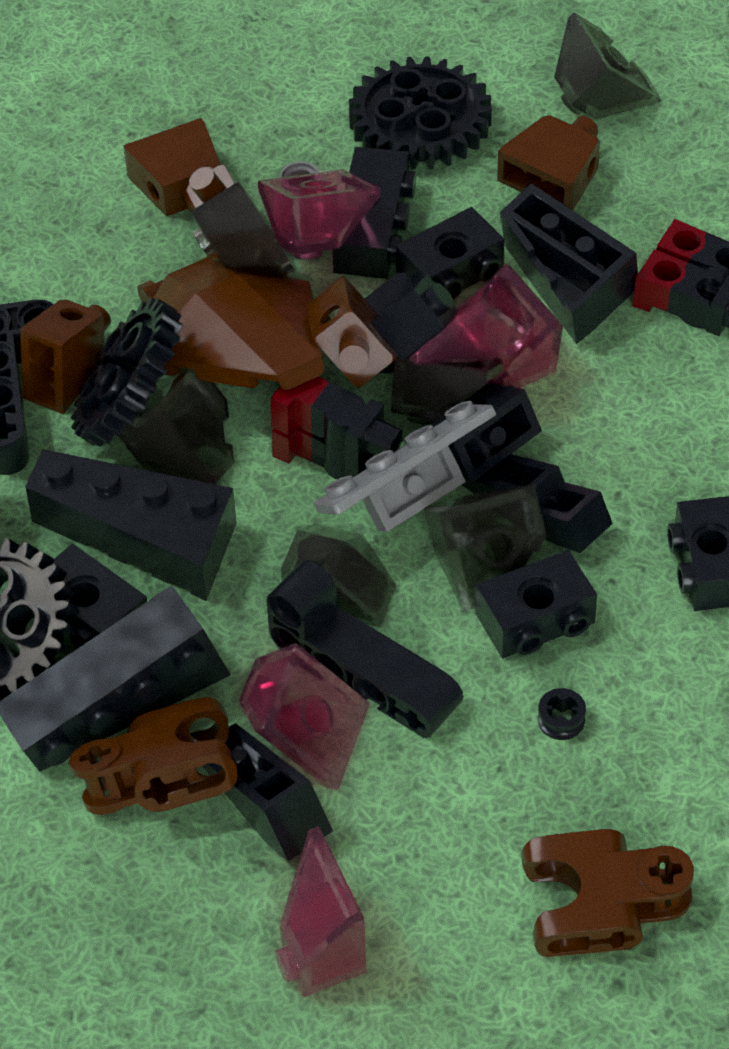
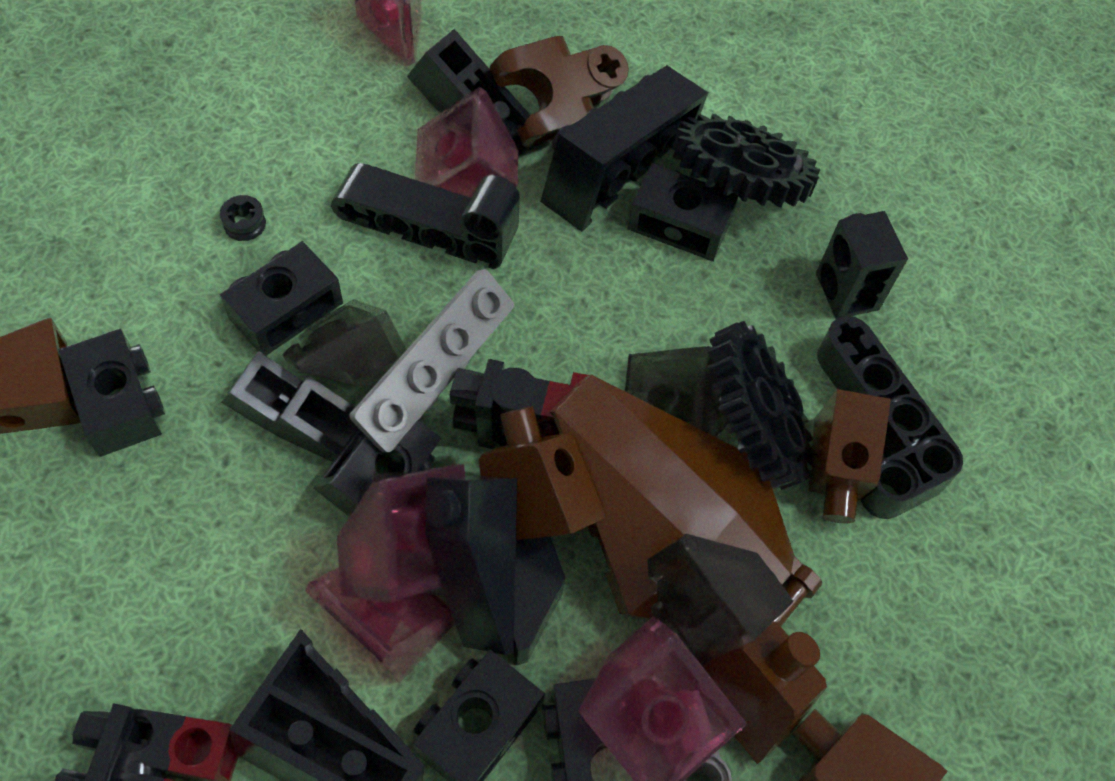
camera: 155 degrees right, 10 degrees up
black wedge [25,449,237,601] -> none
clear smoke slope [281,523,396,628] -> none
reddish brown piece [521,829,694,957] -> none

